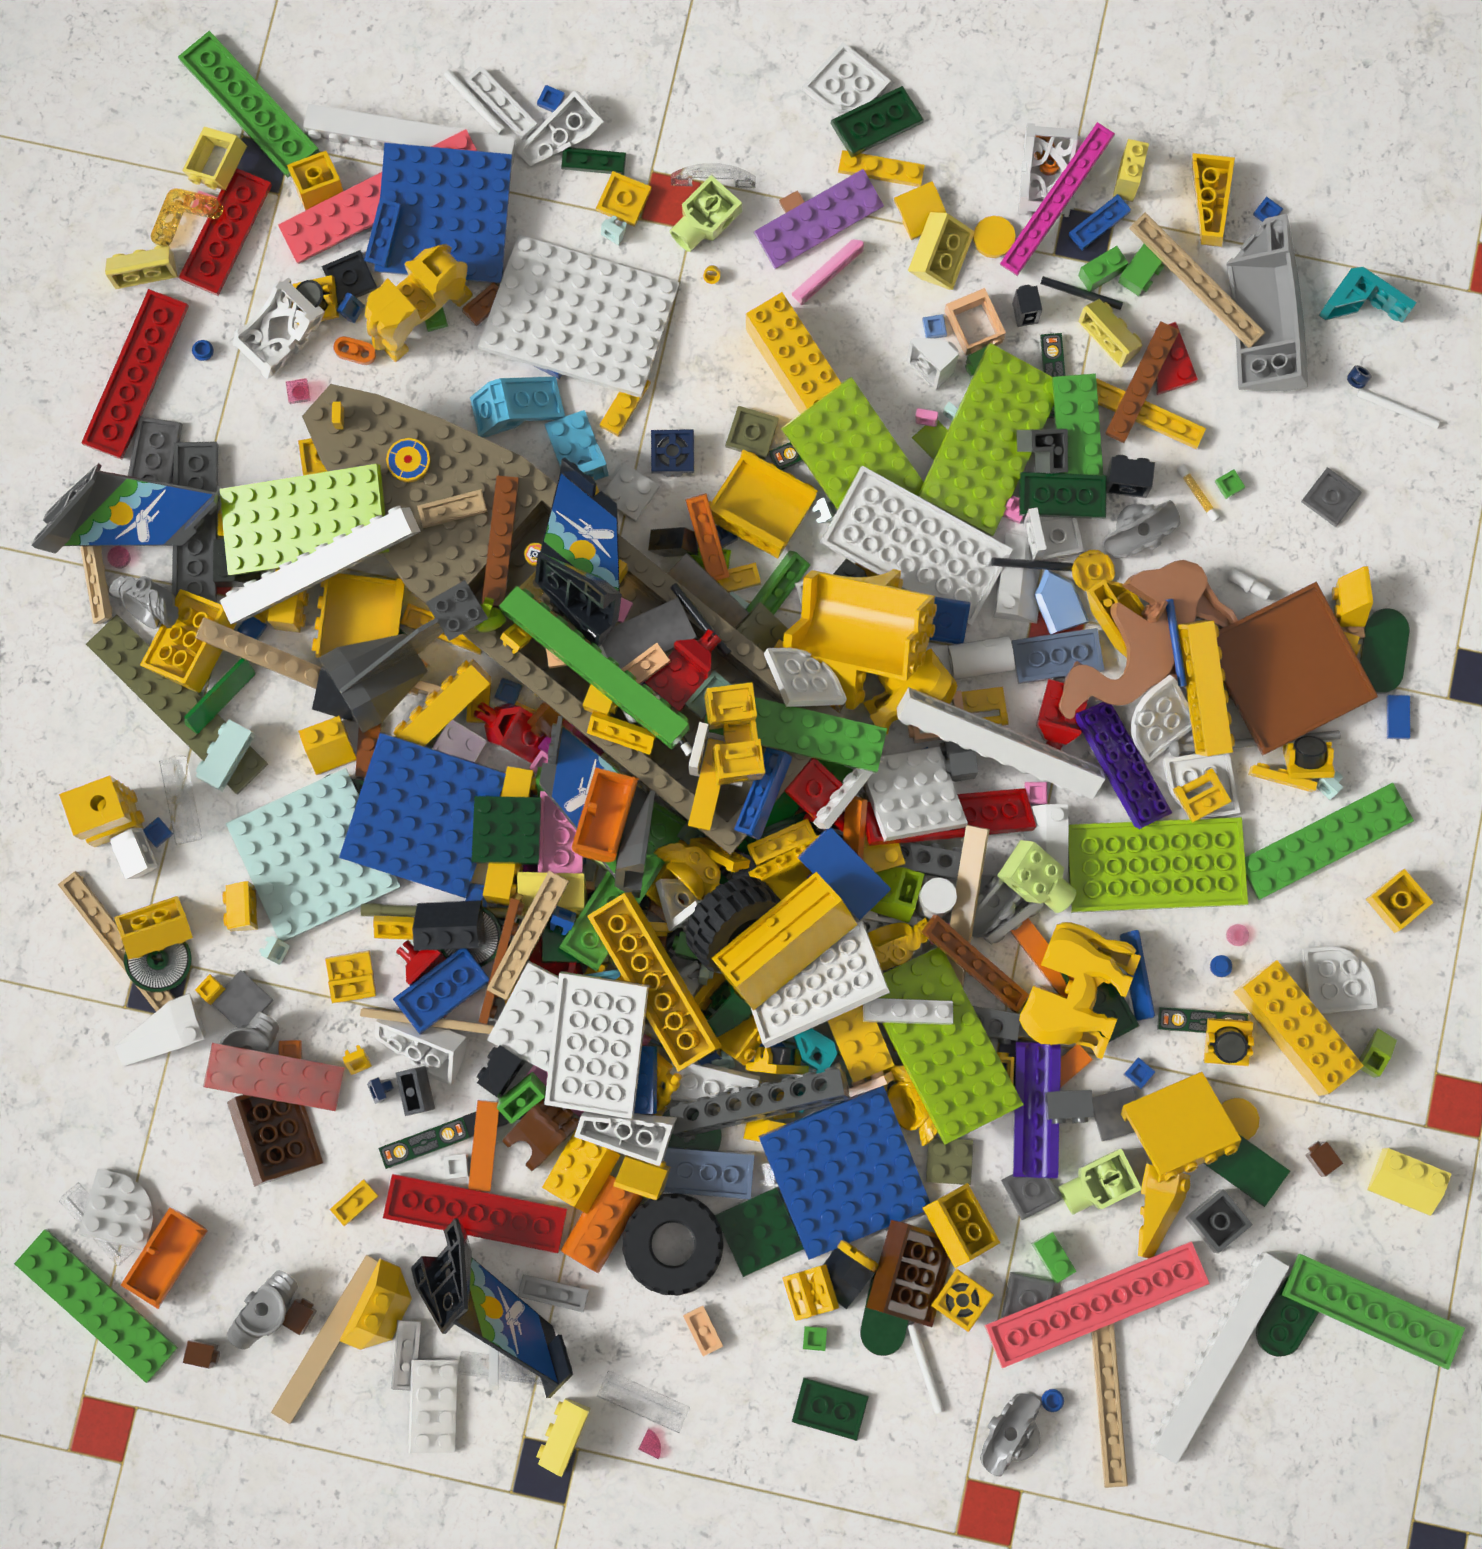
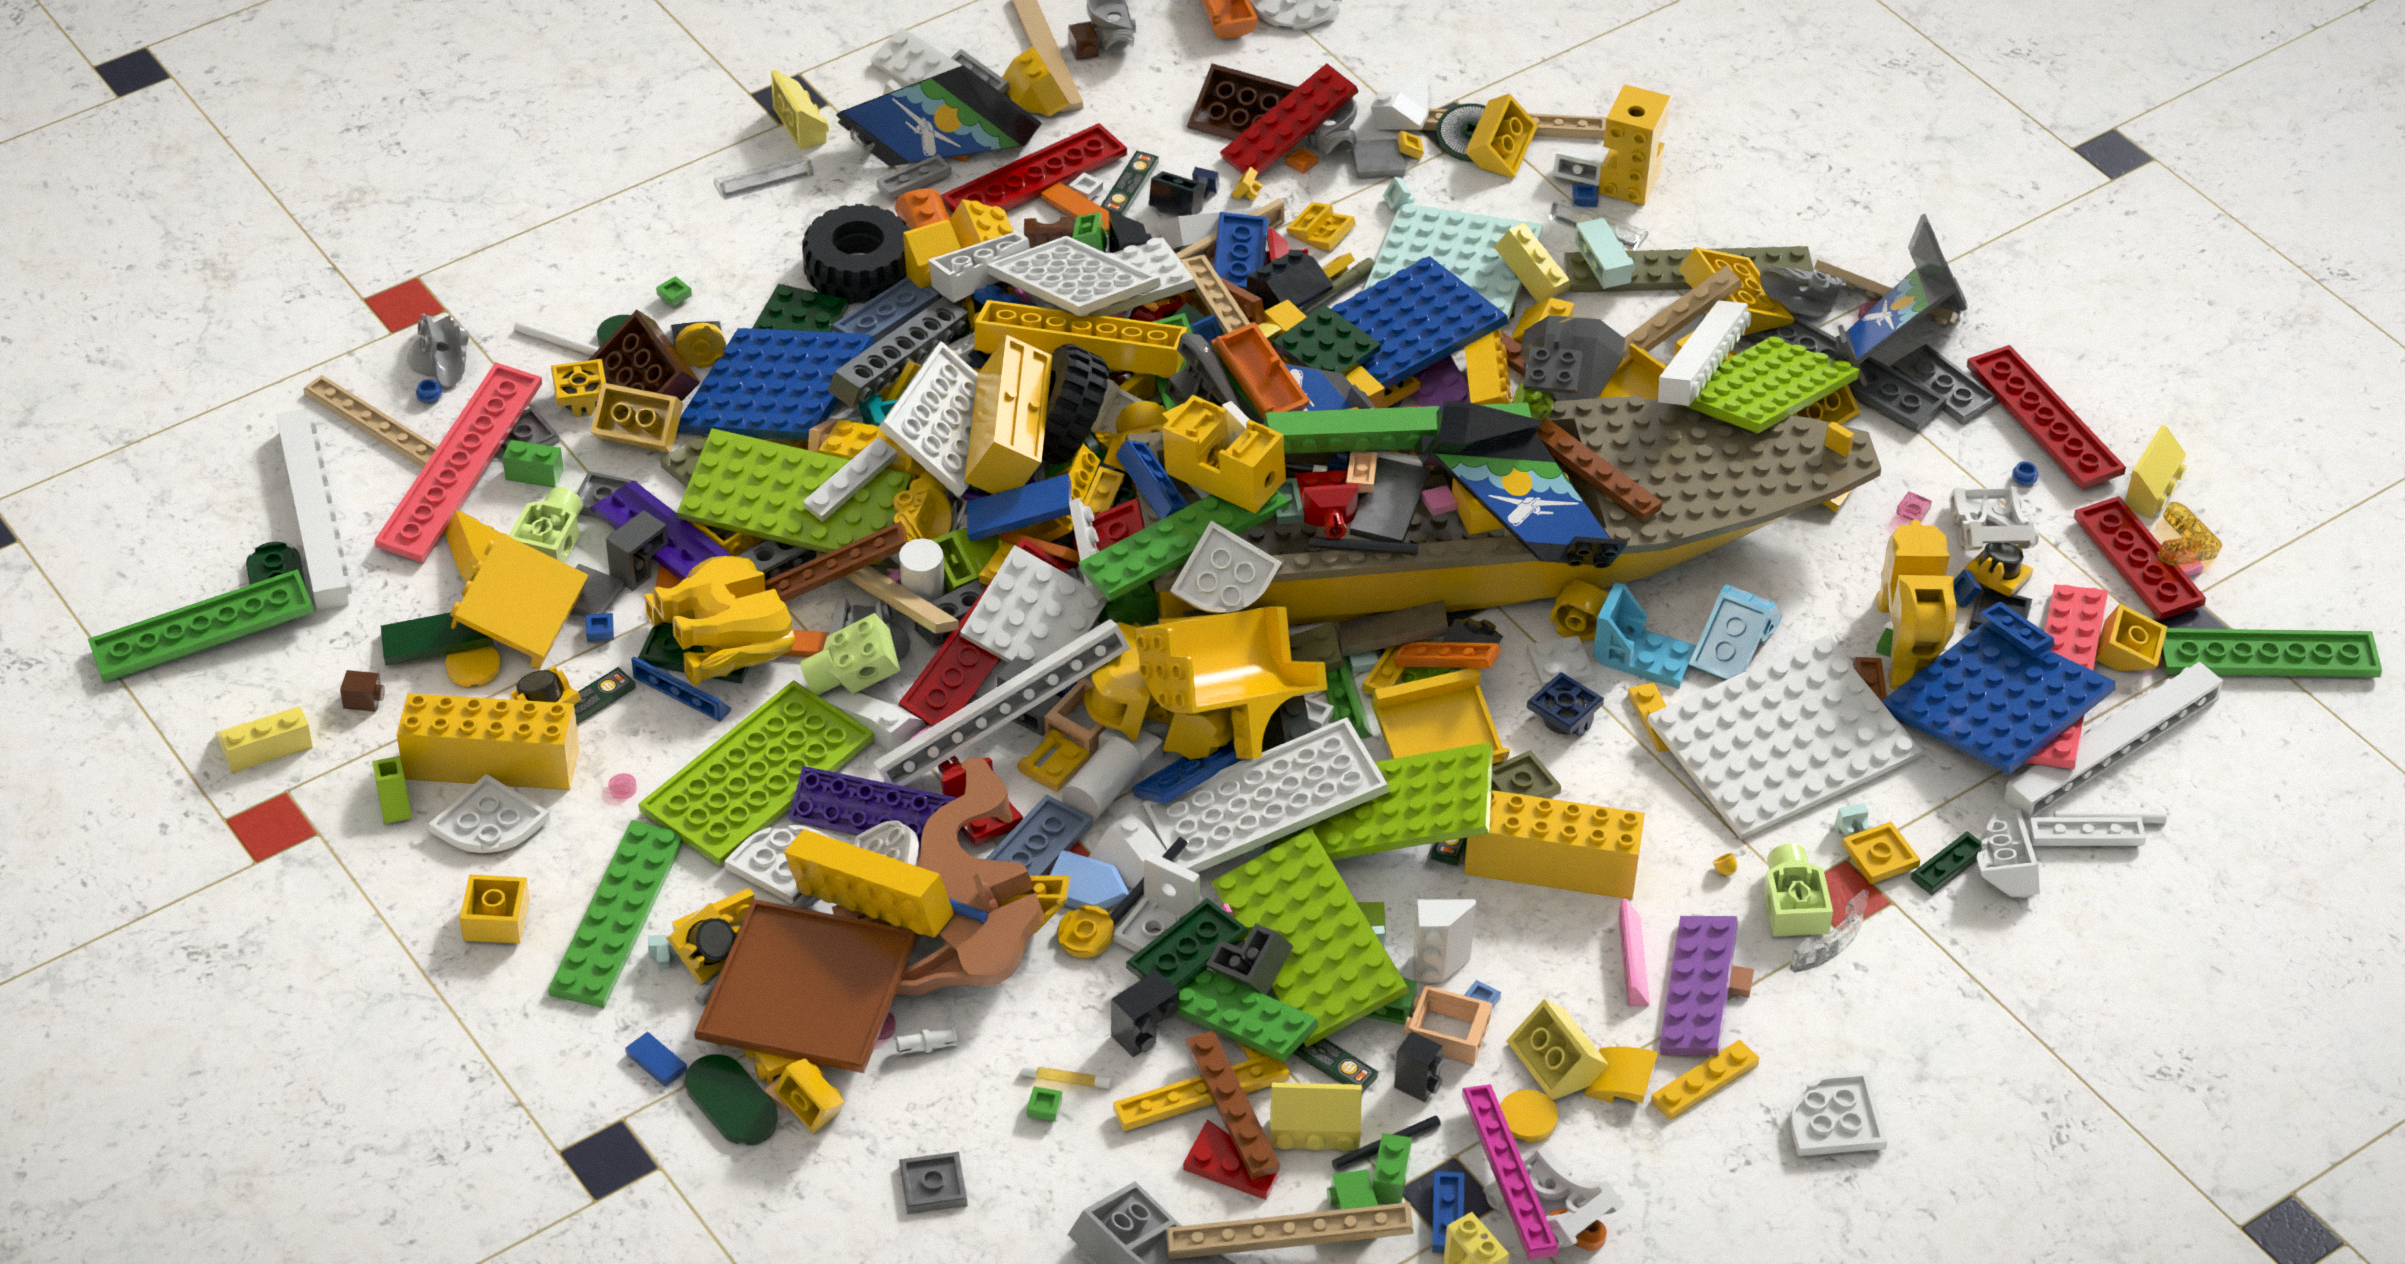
camera: 130 degrees right, 35 degrees down
light yellow window [182,127,247,190] -> none
green slope [184,658,256,734] -> none
yellow slope [222,881,258,932] -> none
yellow plate [329,1179,379,1226] -> none
tile [386,438,431,483] -> none
tan tile [417,489,487,528] -> none
blue plate [537,85,565,113] -> none
clear pink tile [638,1428,661,1459] -> none
light nougat plate [683,1305,723,1356] -> none
yellow slope [782,1264,839,1321] -> none
dark green tile [791,1377,869,1441] -> none
dark green tile [830,86,924,158] -> none
bright pink tile [916,408,938,427] -> none
light grey piece [1103,500,1181,558] -> none
yellow plate [1173,768,1232,823] -> none
dark grey brick [1185,1189,1253,1253] -> none
blue plate [1210,955,1232,977] -> none
none -> light yellow slope [1494,223,1571,303]

